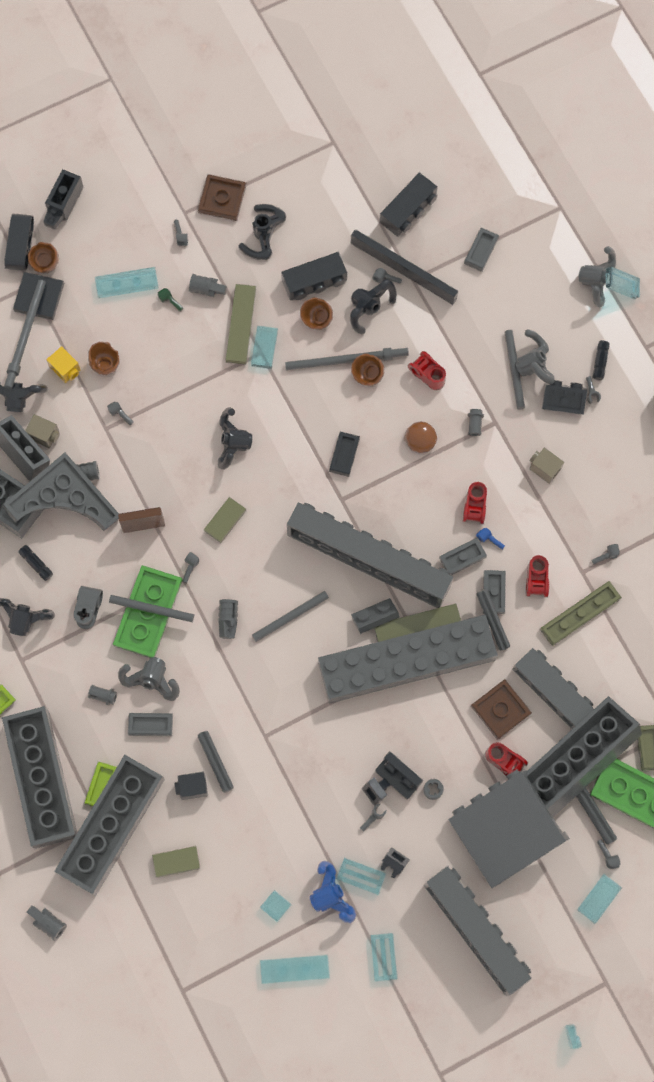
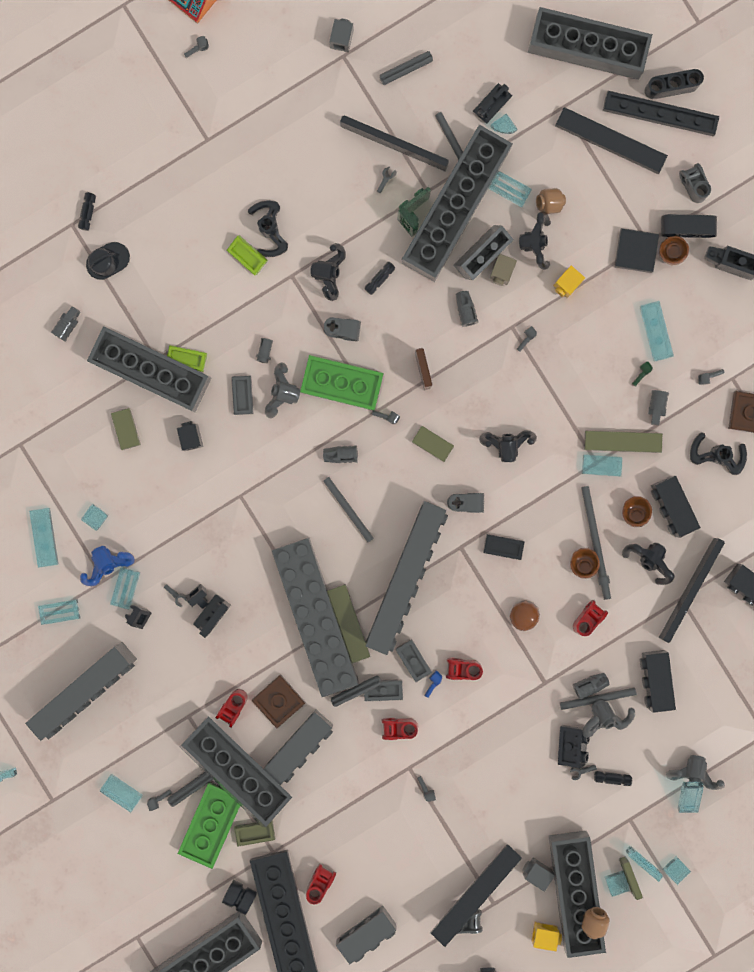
camera: 90 degrees right, 15 degrees up
dark grey plate [1,452,119,531] -> none
dark grey brick [2,706,77,849] -> none
dark grey bar [4,280,46,390] -> none
dark orange hair [88,342,120,375] -> none
dark grey bar [109,595,195,623] -> none
dark grey axle [198,731,234,793] -> none
dark grey plate [351,598,399,634] -> none
dark grey hand [372,268,402,284] -> none
dark grey bush [423,779,444,800] -> none
dark grey panel [448,769,570,888] -> none
dark grey tile [464,228,499,272] -> none
dark grey pin [468,409,484,436] -> none
dark tan brick [530,447,564,484] -> none
olive tile [540,581,622,647] -> none
none -> dark grey piece [447,493,484,513]
none -> dark grey hinge [573,673,610,700]
none -> black brick [640,650,676,713]

